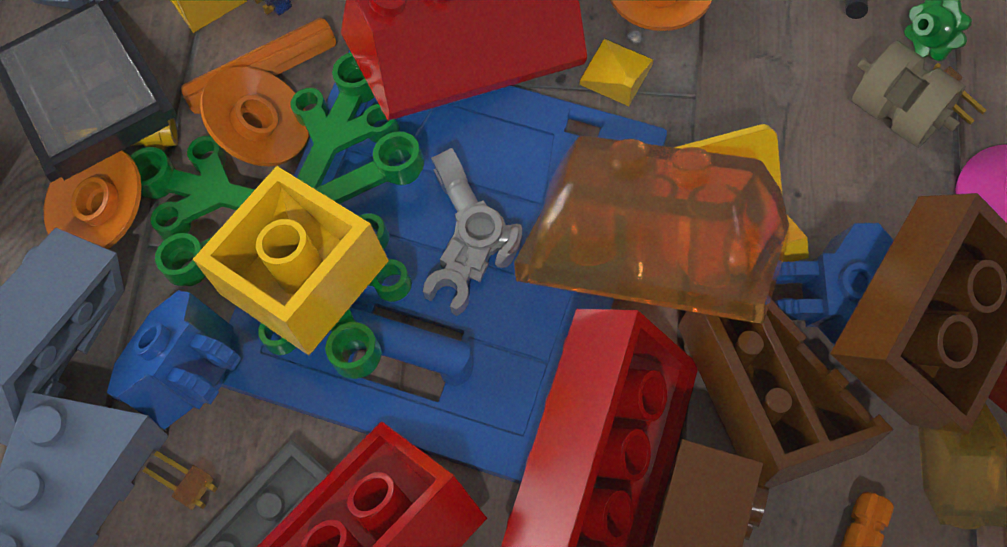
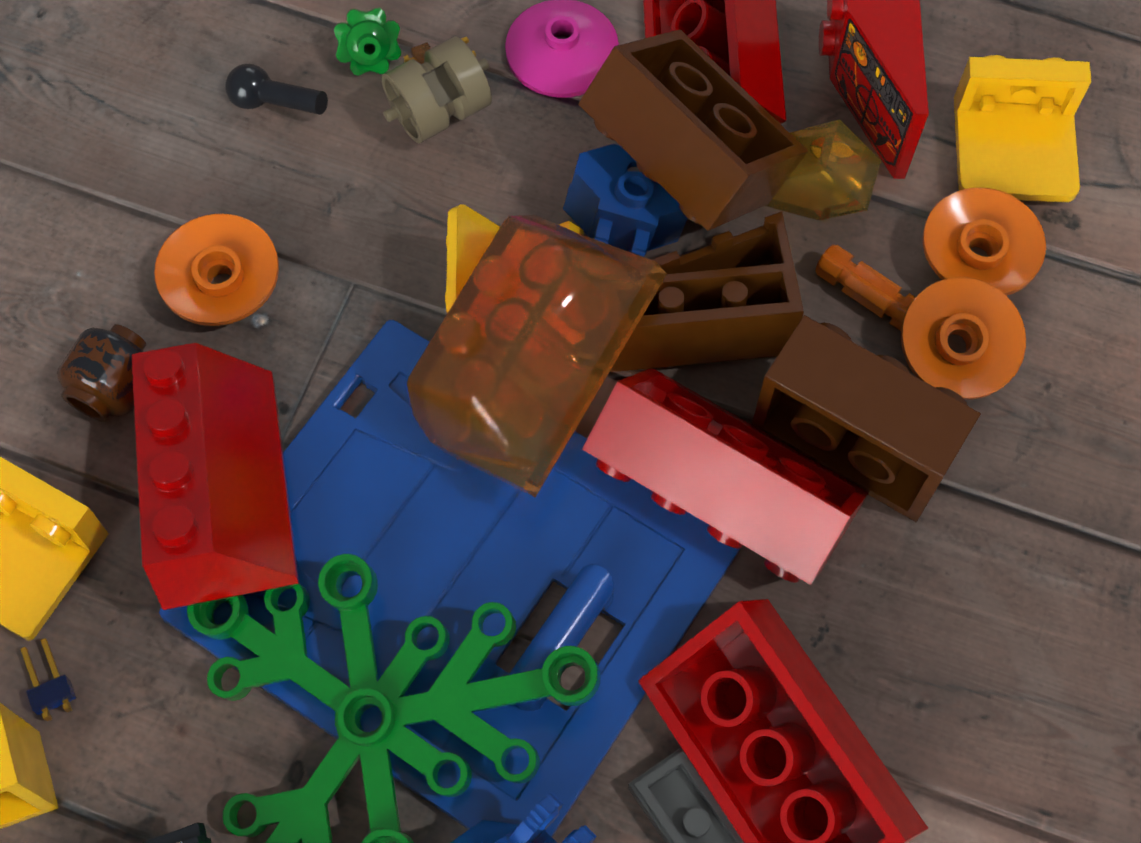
camera: 80 degrees left, 0 degrees up
orange axle [181,18,336,114] -> none
yellow slope [193,166,389,356] -> none
orange dish [200,66,309,166] -> none
light grey piece [423,148,522,316] -> none
yellow slope [579,39,654,106] -> none

